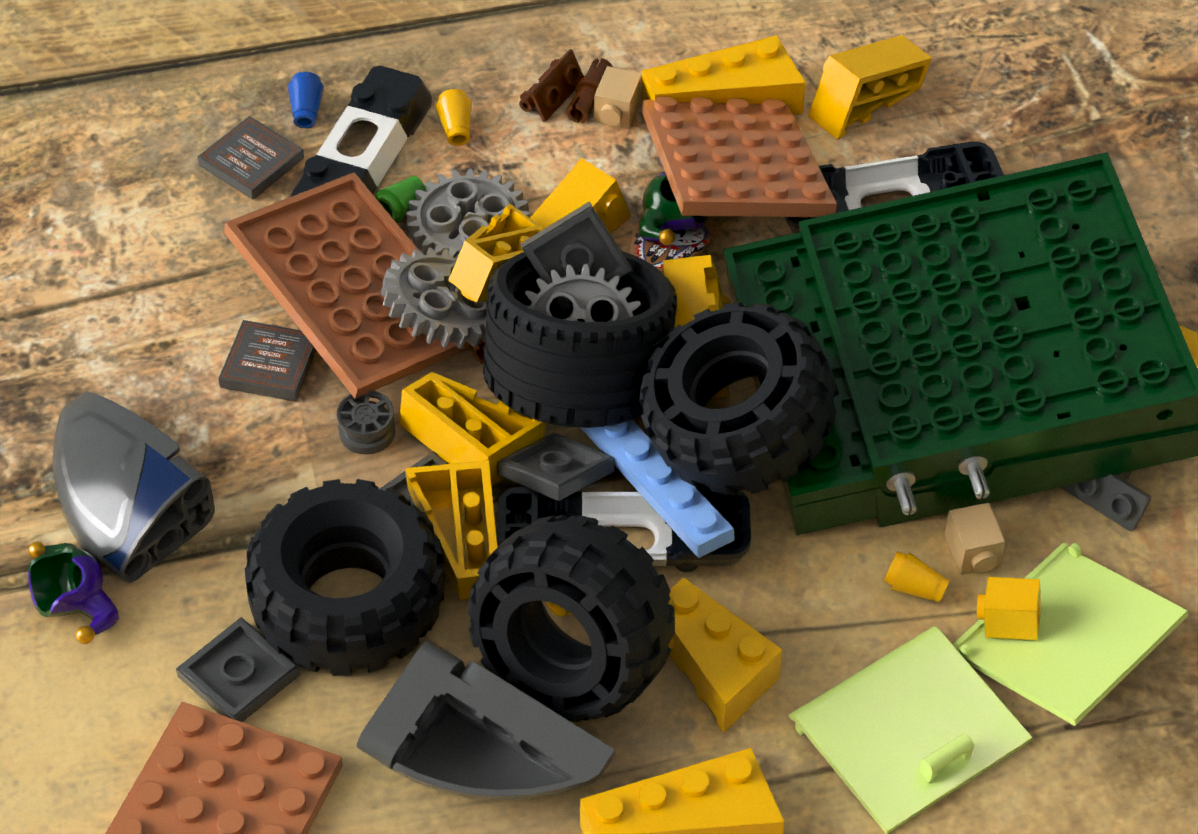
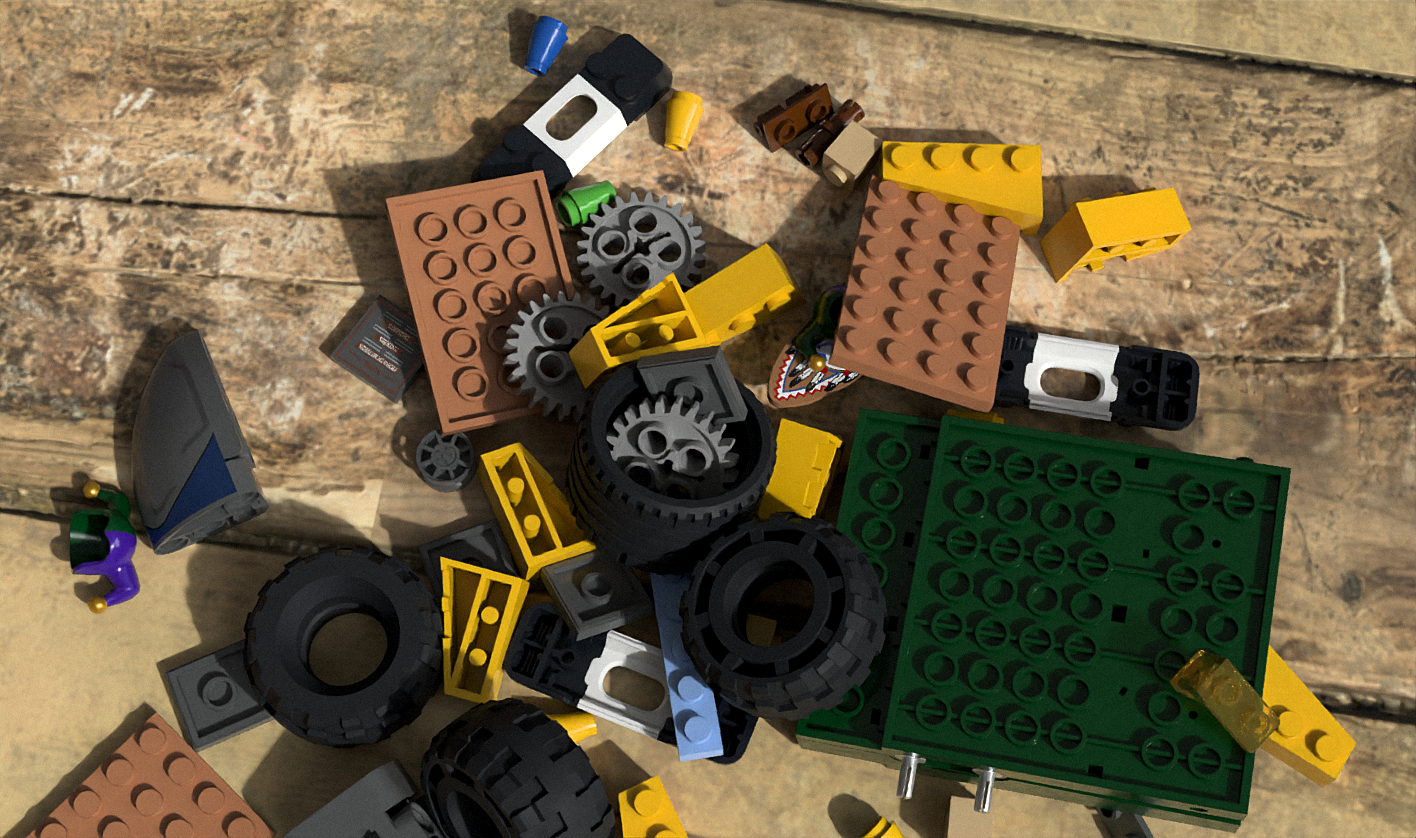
camera: 20 degrees right, 20 degrees up
dark grey tile [198,116,304,200] -> none
none -> clear yellow bracket [1169,649,1280,753]

